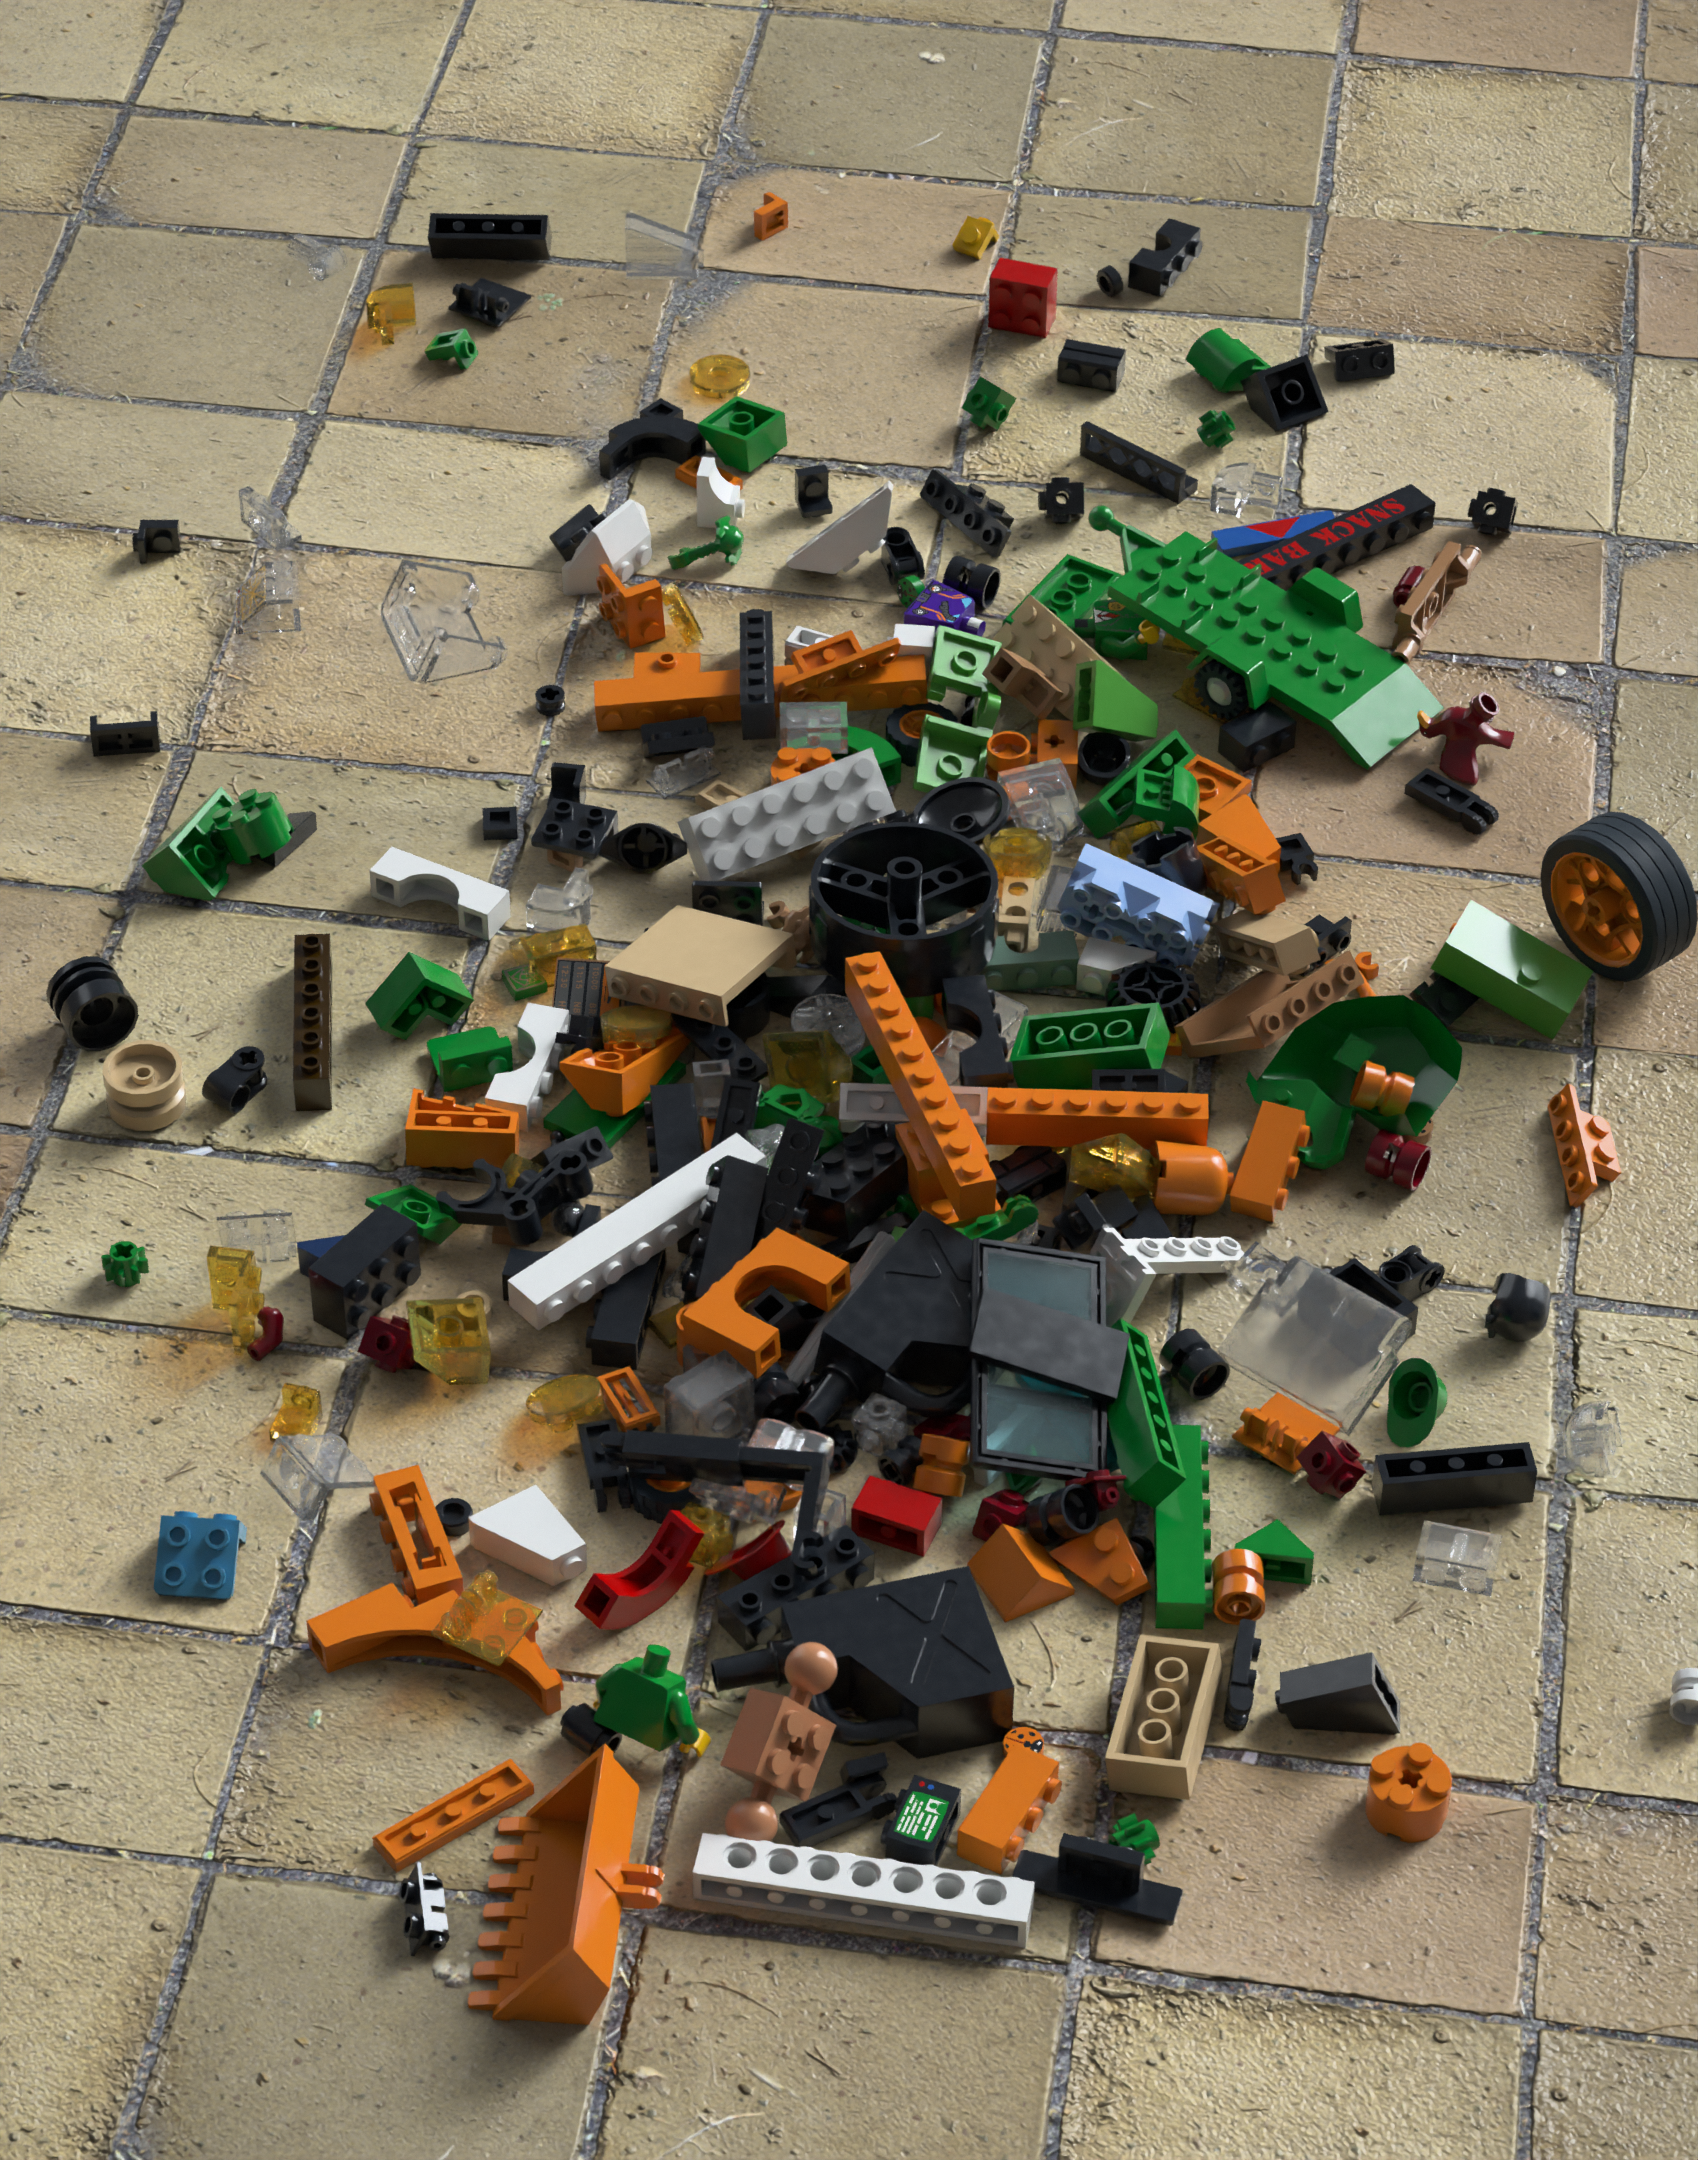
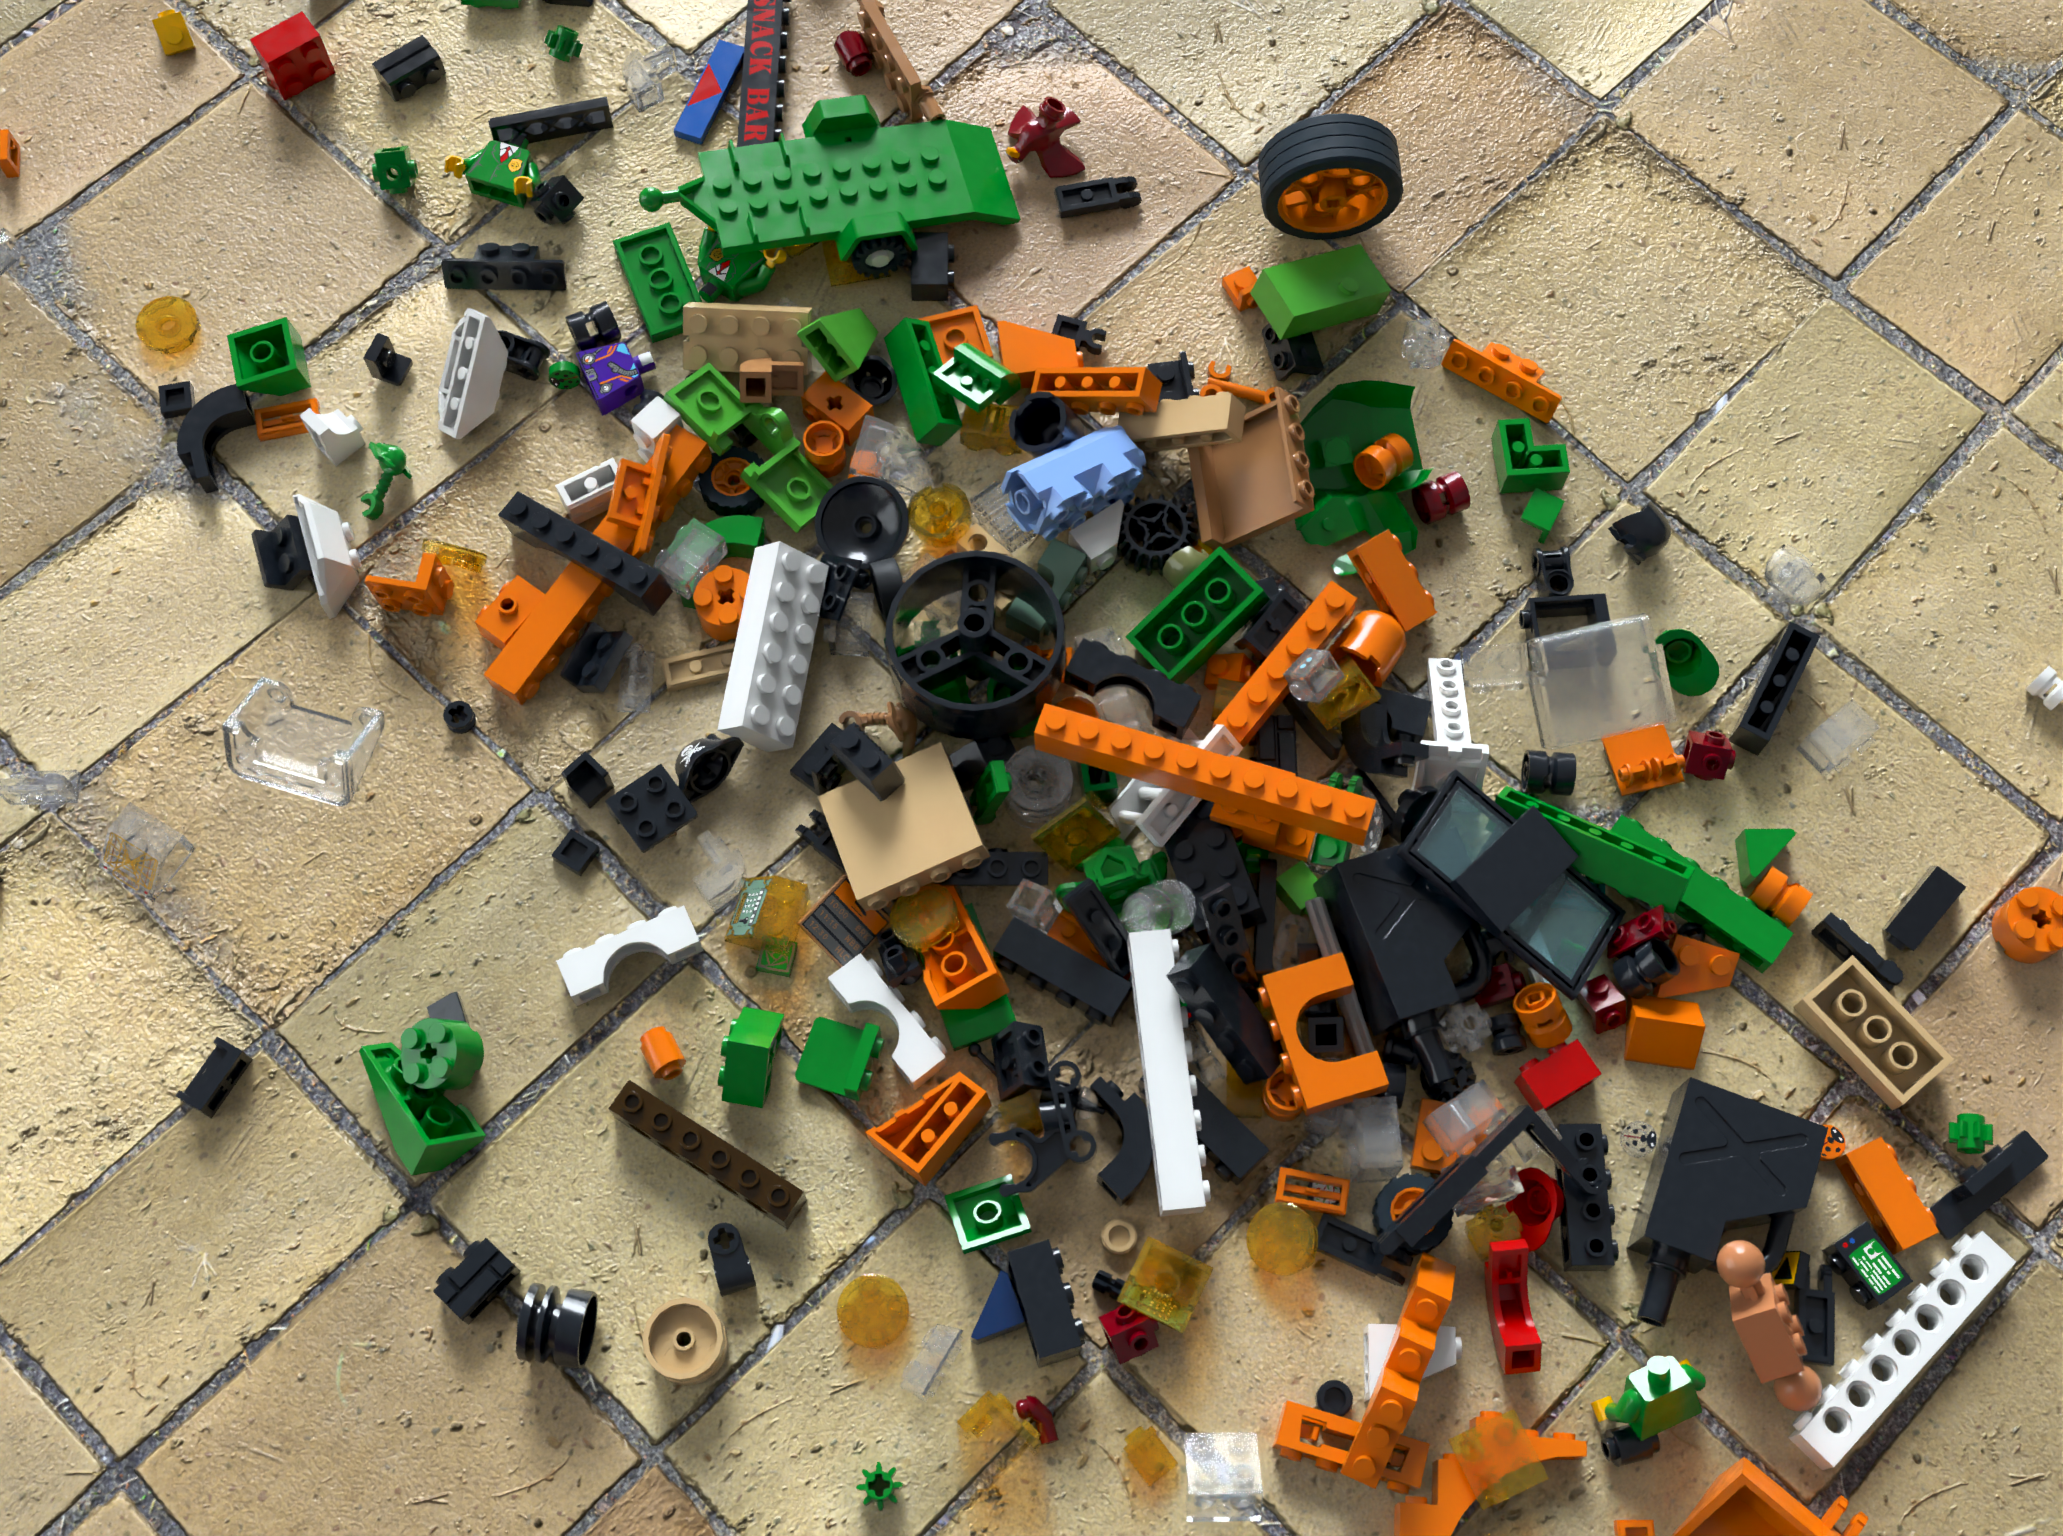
camera: 55 degrees left, 25 degrees up
none -> black brick [433,1238,521,1325]
none -> green torso [444,134,541,209]
none -> orange brick [640,1026,686,1080]
none -> black brick [829,724,905,801]
none -> clear yellow tile [837,1274,909,1349]
none -> green hinge [969,760,1012,825]
none -> clear brick [1283,648,1344,703]
none -> orange arch [1341,1252,1456,1489]
none -> clear brick [1401,317,1448,369]
none -> green brick [1491,418,1570,494]
none -> green panel [1520,488,1565,544]

